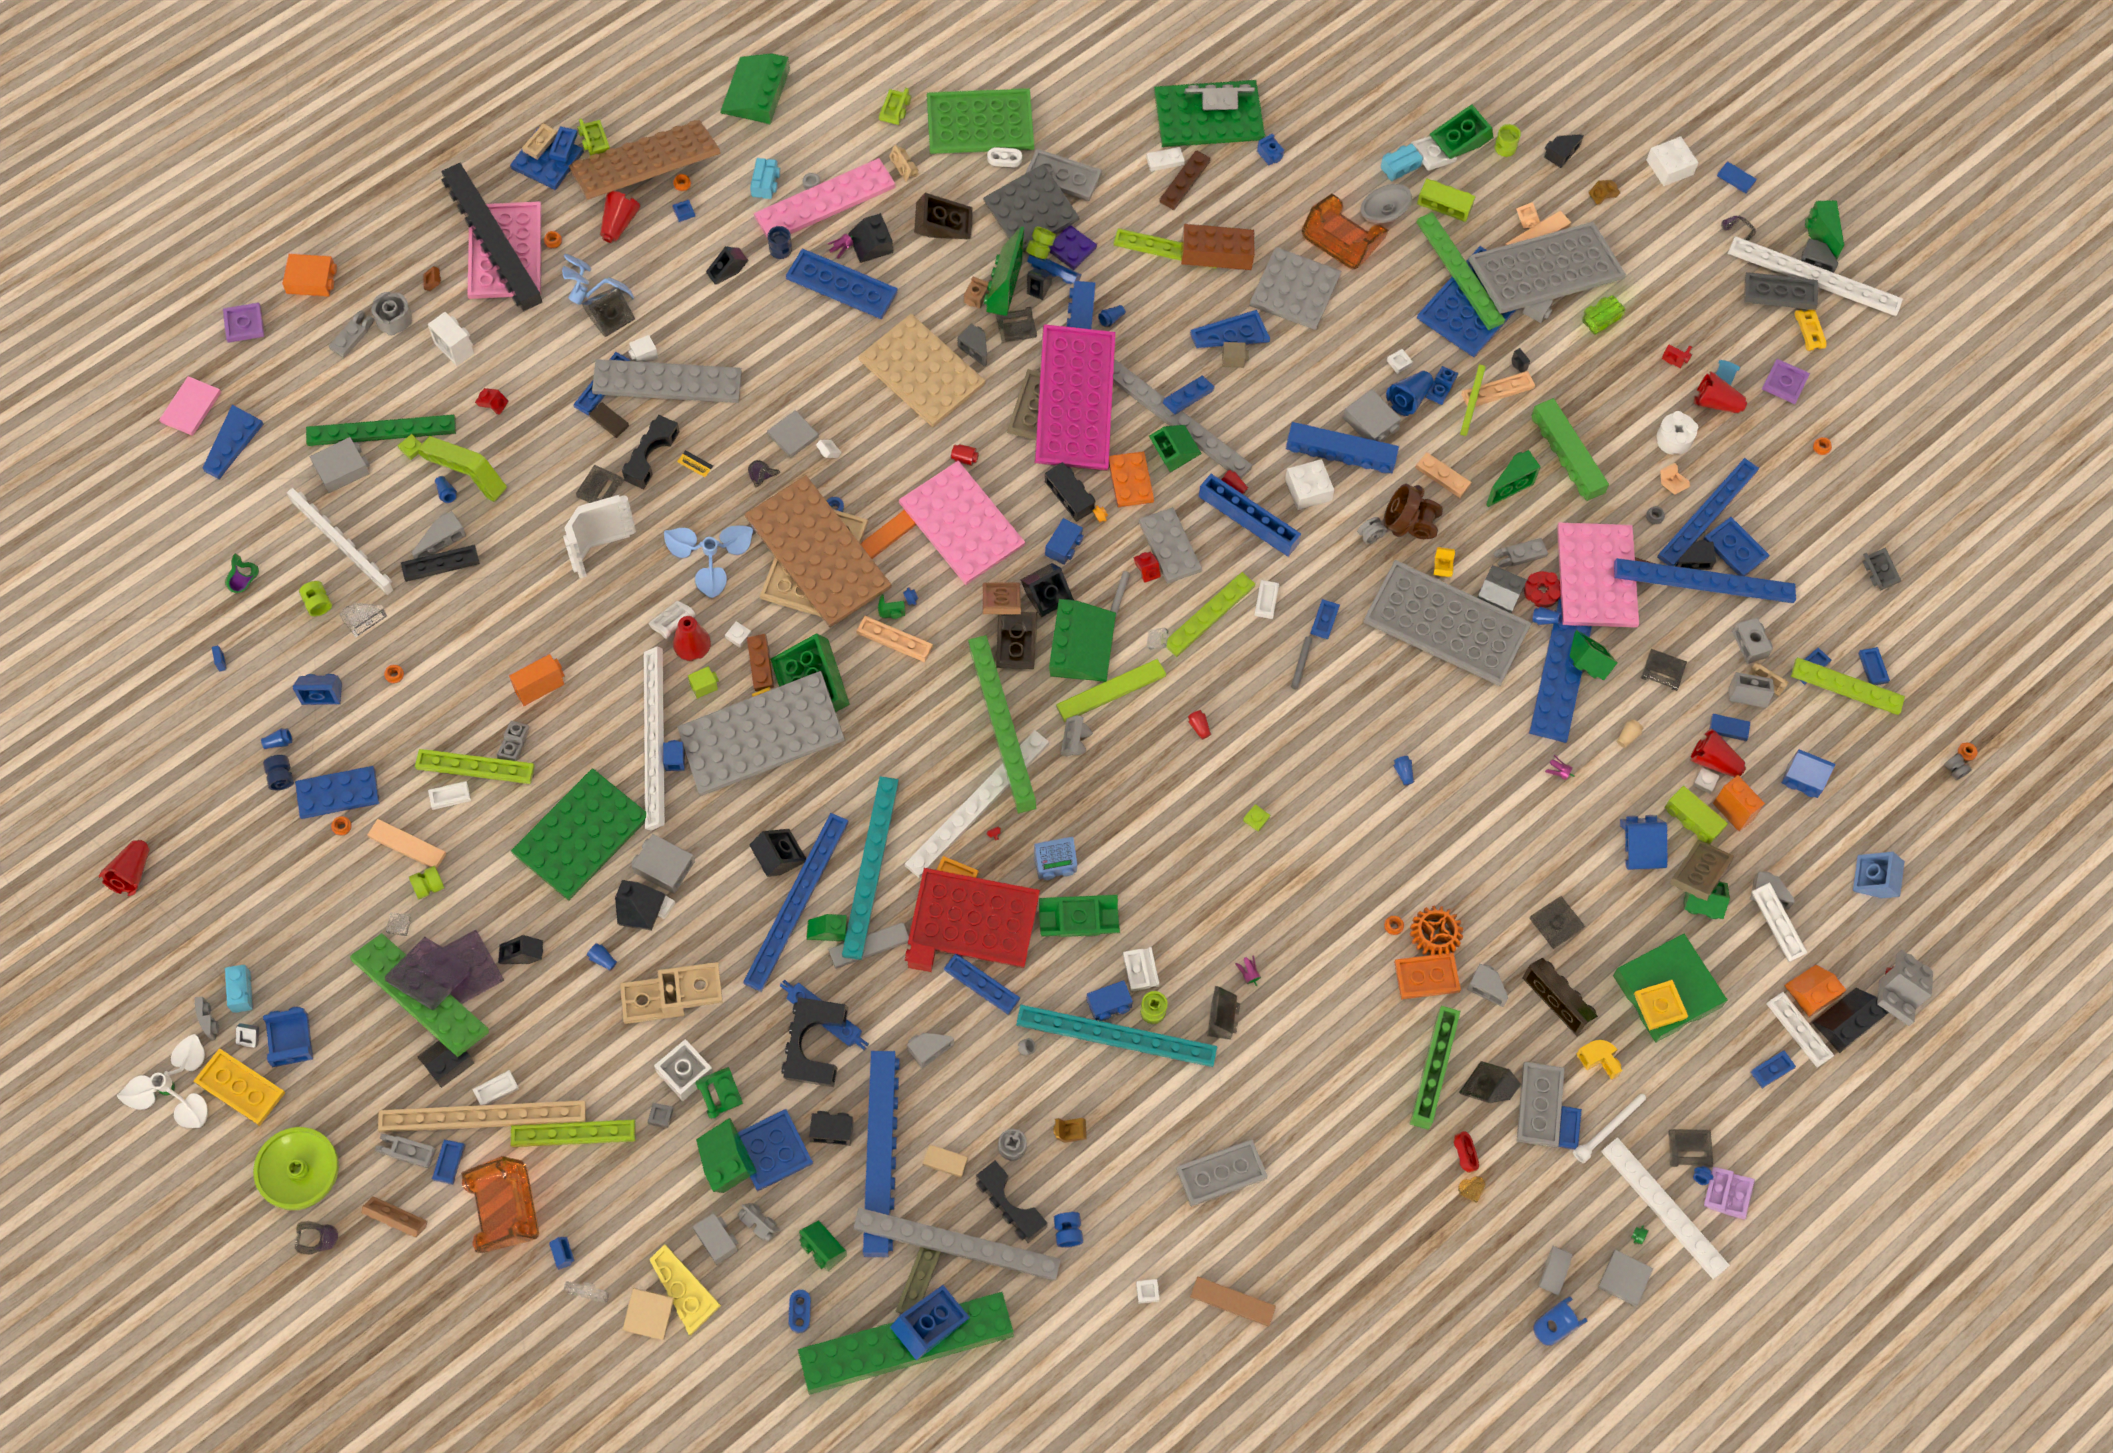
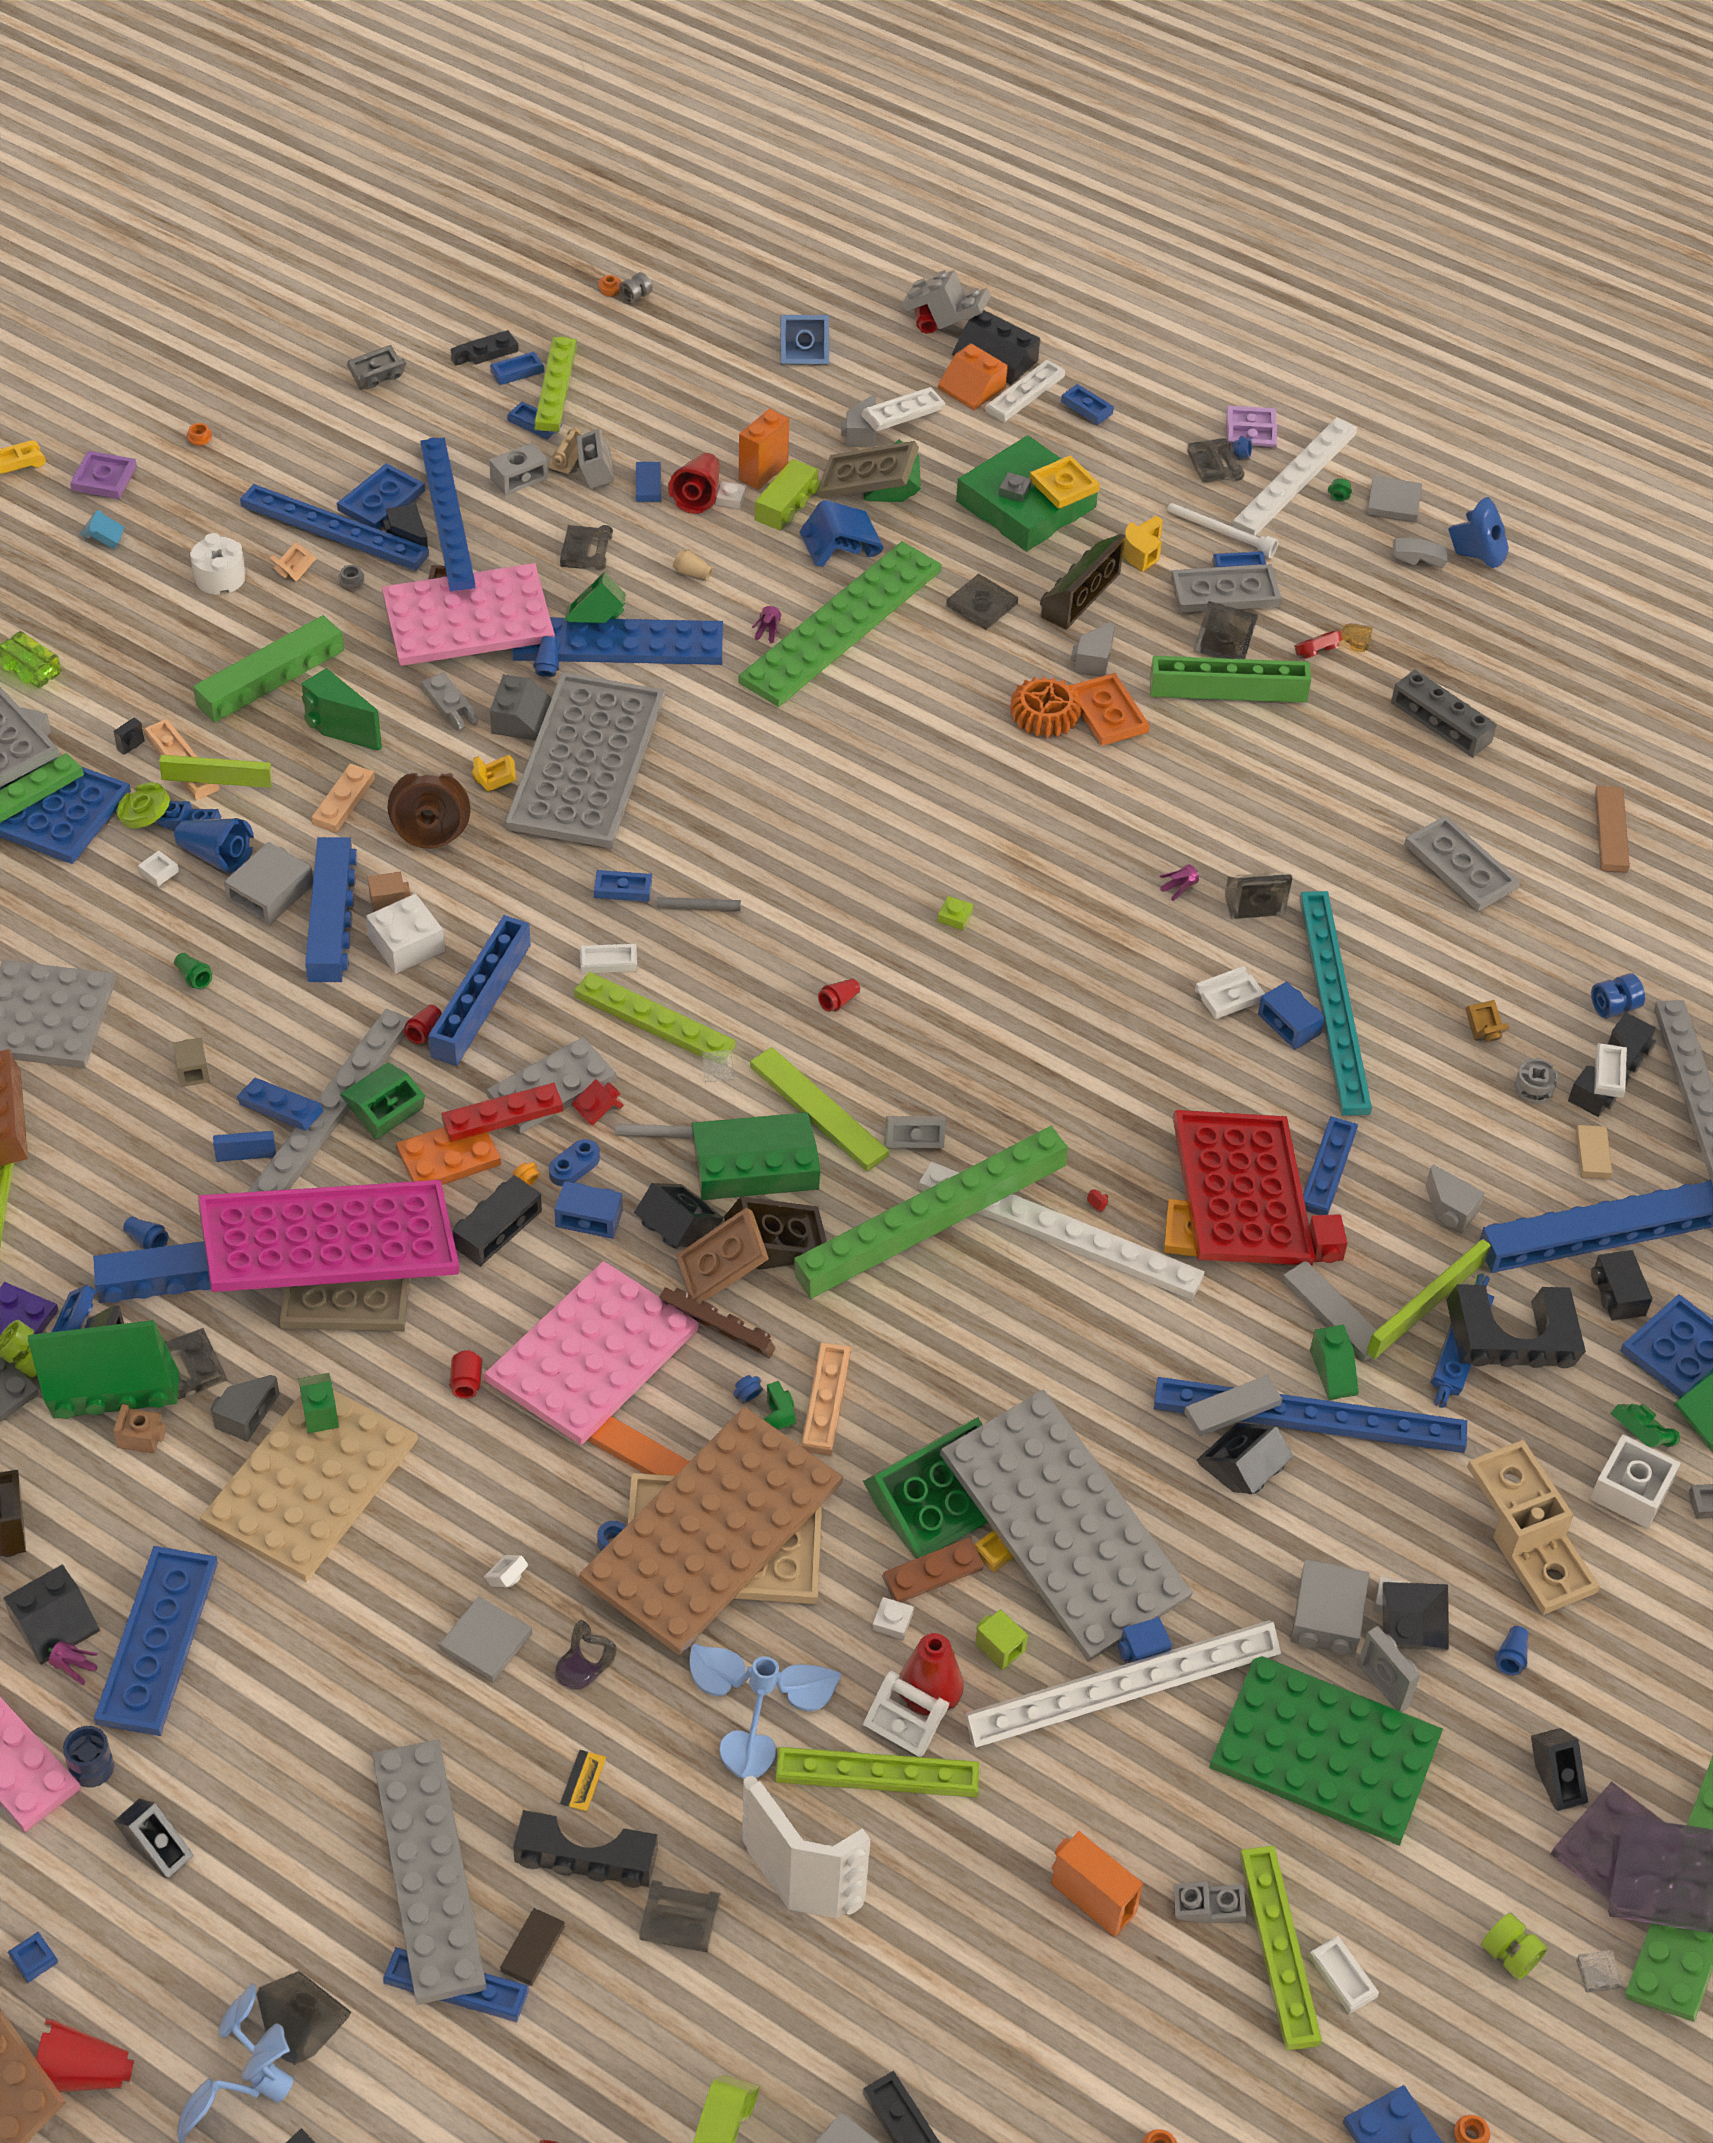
camera: 105 degrees left, 15 degrees down
light nougat tile [368,819,446,869] -> none
white brick [628,335,658,362] -> none
teal plate [842,776,899,960] -> none
light grey hinge [1018,1038,1035,1055] -> none
medium blue slope [1034,837,1077,880] -> none
green piece [1039,895,1120,937] -> none
white plate [1136,1279,1160,1304] -> none
lime wheel [1140,991,1168,1024] -> none
blue wing [1190,310,1270,348] -> none
light grey wheel [1357,517,1387,545] -> none
orange plate [1384,916,1404,935] -> none
blue cone [1393,756,1415,786] -> none
red plate [1524,571,1561,608] -> none
red bracket [1662,344,1693,369] -> none
red cone [1694,371,1747,414] -> none
slope [1781,749,1835,798] -> none
none -> lime tile [116,782,170,829]
none -> green cone [174,953,212,989]
none -> blue tile [213,1131,276,1162]
none -> green slope [298,1373,339,1433]
none -> medium nougat brick [367,871,411,912]
none -> red plate [441,1083,564,1142]
none -> black hinge [451,330,519,366]
none -> blue plate [549,1139,600,1187]
none -> reddish brown plate [659,1287,776,1359]
none -> bright green plate [738,541,942,707]
none -> lime tile [775,1747,979,1798]
none -> flat silver plate [999,472,1032,502]
none -> light grey tile [1184,1375,1282,1437]
none -> light grey plate [1358,1626,1420,1712]
none -> lime tile [1366,1239,1491,1360]
none -> dark grey brick [1391,669,1497,758]
none -> white tile [1594,1043,1627,1098]

